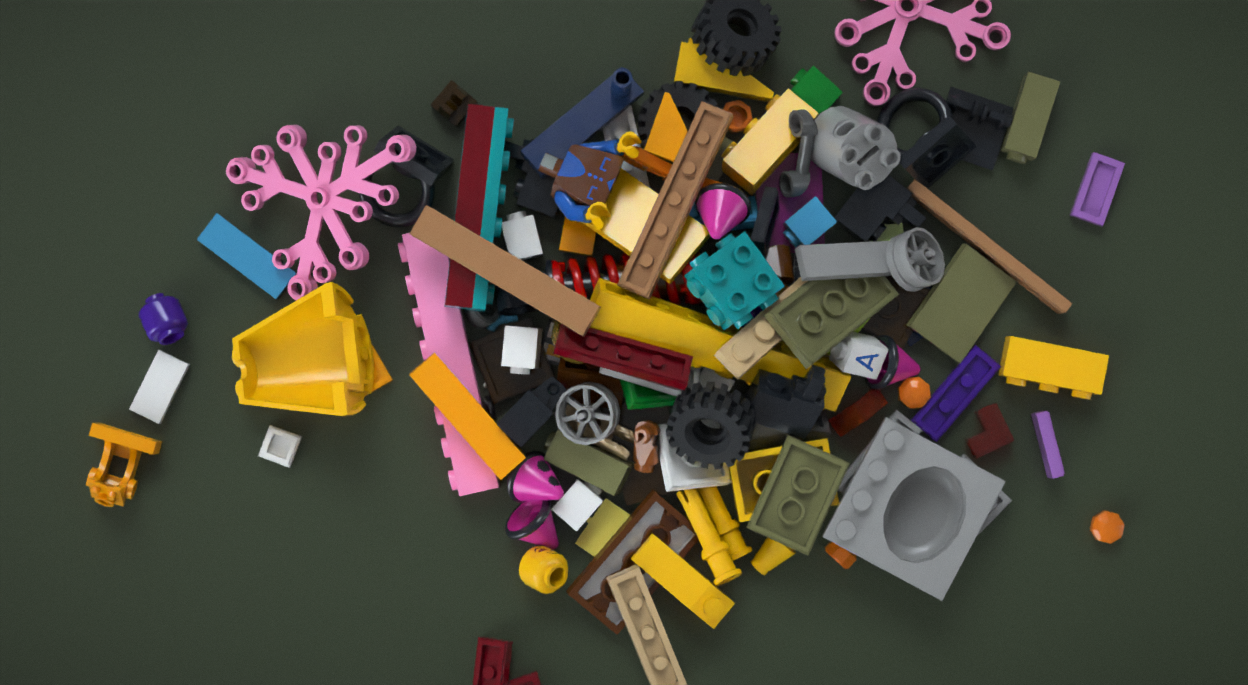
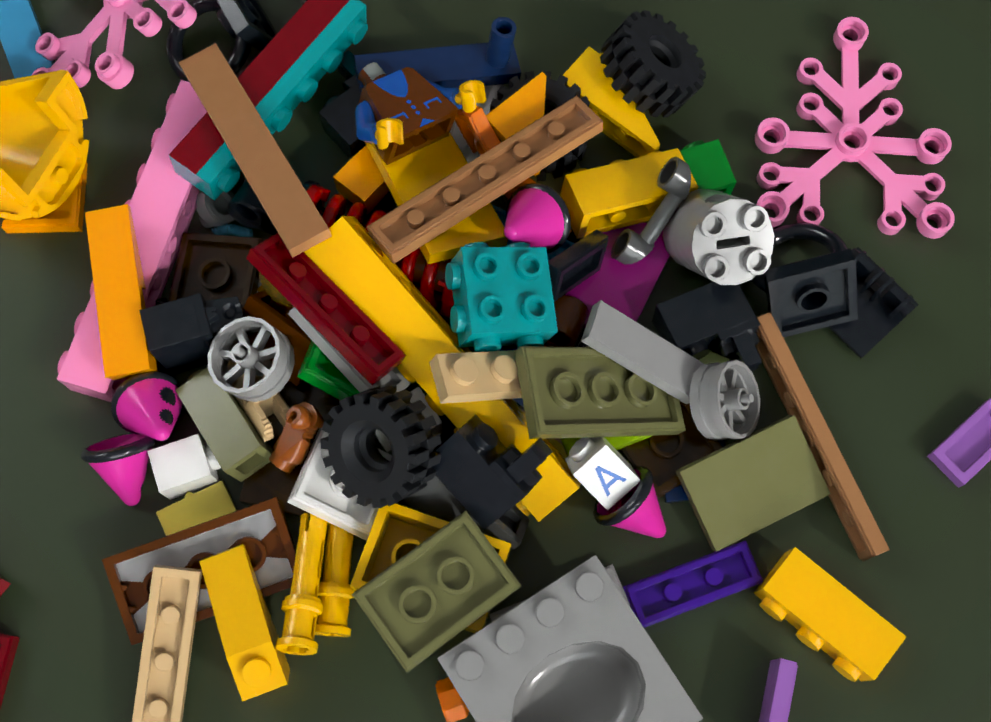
camera: 30 degrees right, 15 degrees down
white brick [501,325,543,375] -> none
white brick [502,211,544,261] -> none
yellow head [519,545,569,594] -> none
orange tile [723,100,753,134] -> none
yellow cone [751,537,796,576] -> none
dark azure brick [783,196,837,248] -> none
clear red piece [828,389,888,437] -> none
orange tile [897,377,931,409] -> none
clear red piece [965,403,1014,459] -> none
olive brick [1000,72,1060,164] -> none

